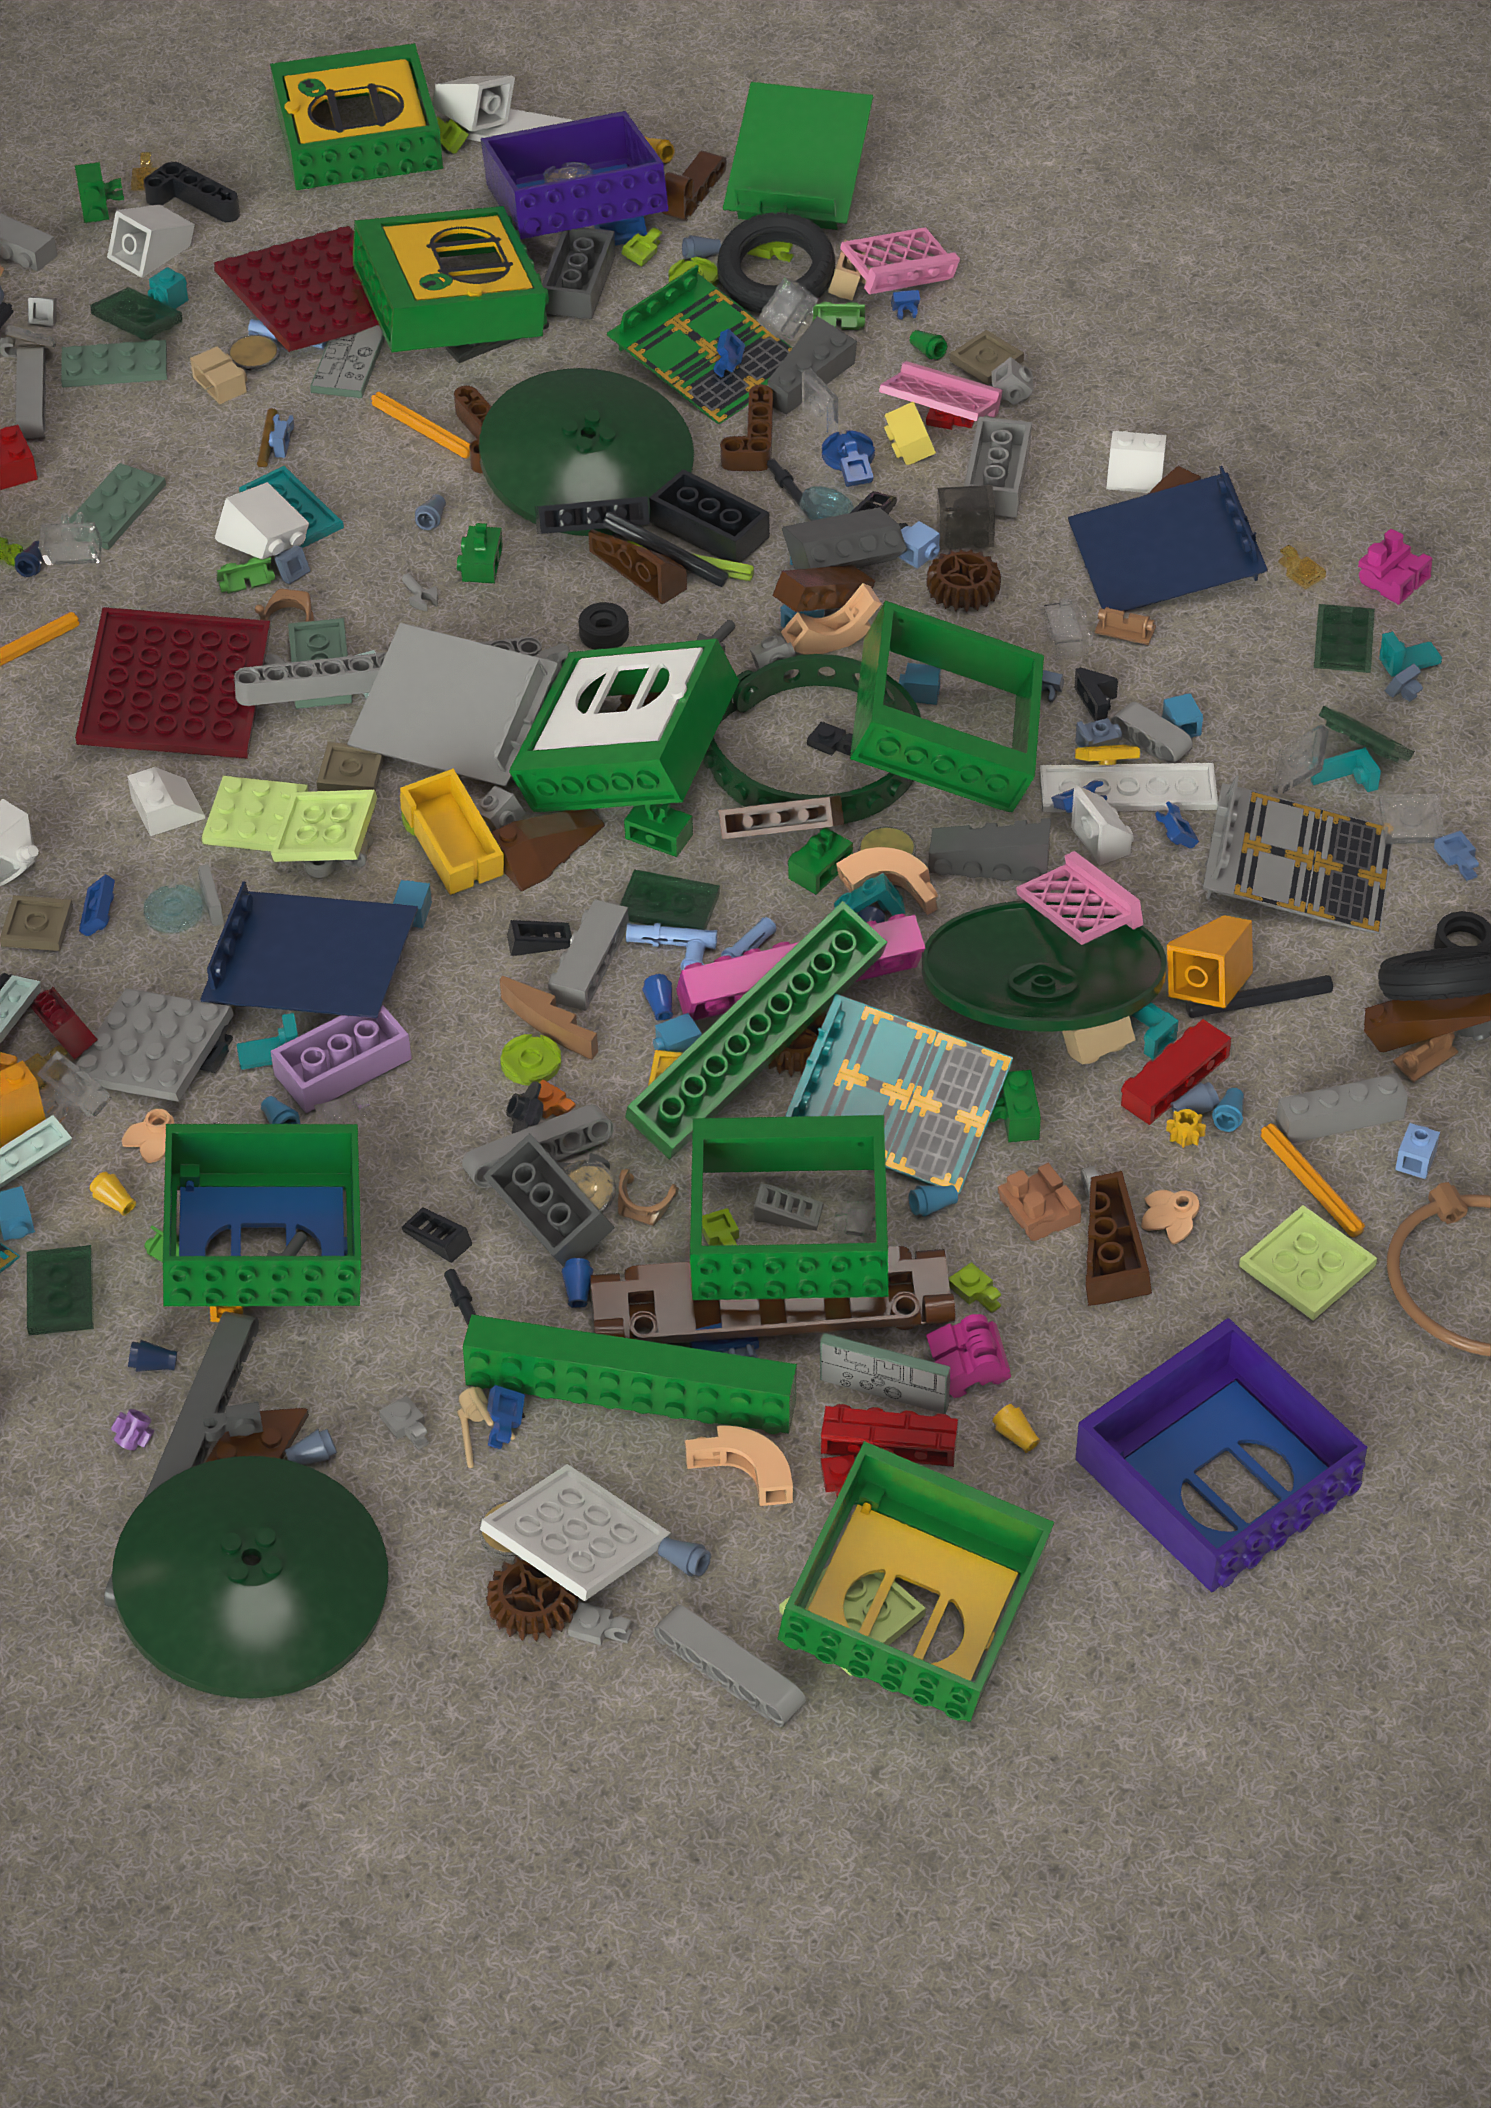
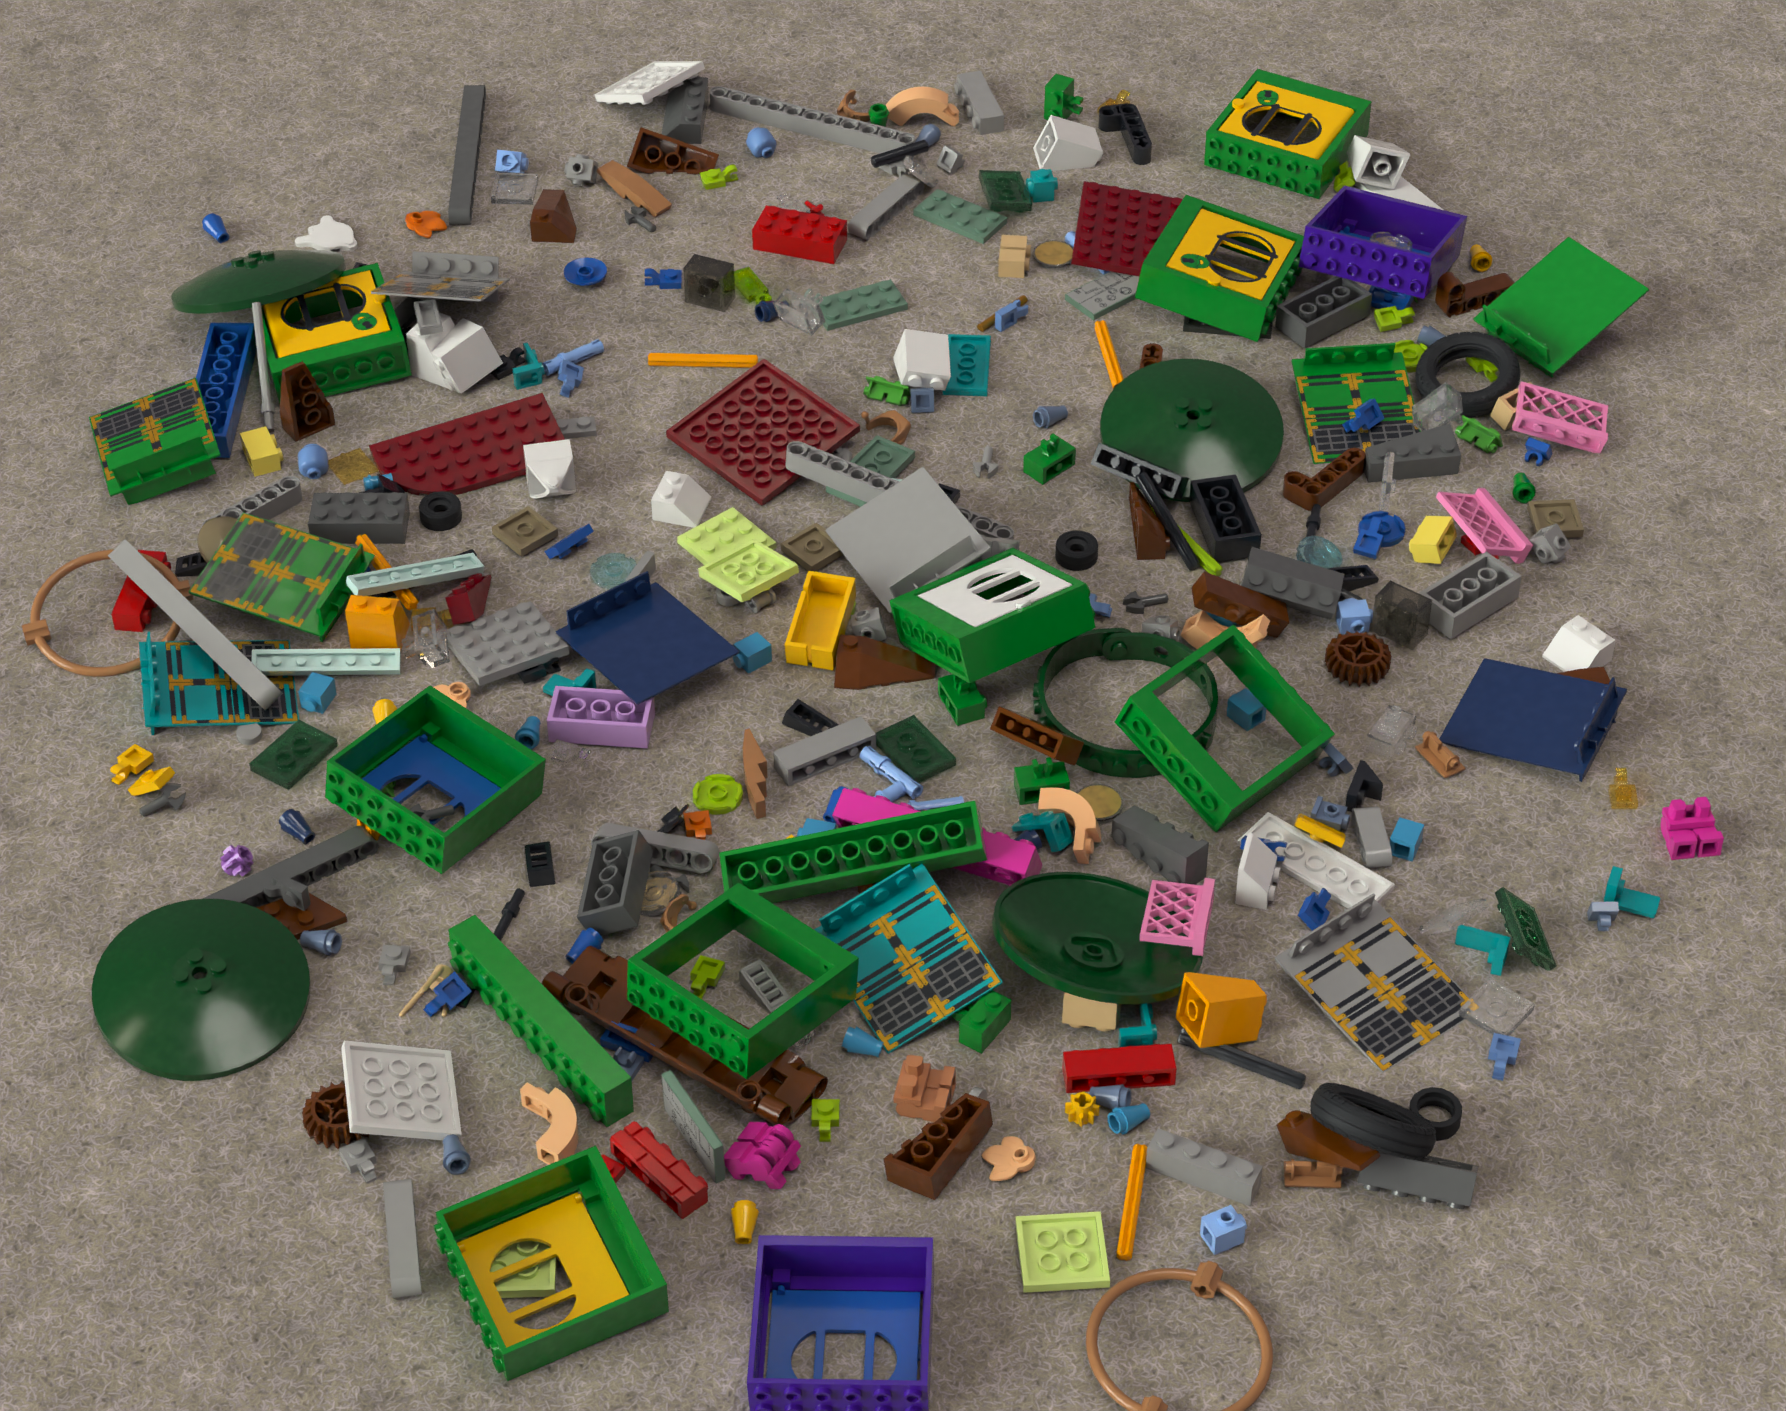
camera: 40 degrees right, 5 degrees down
clear green plate [1314,604,1375,673] -> none

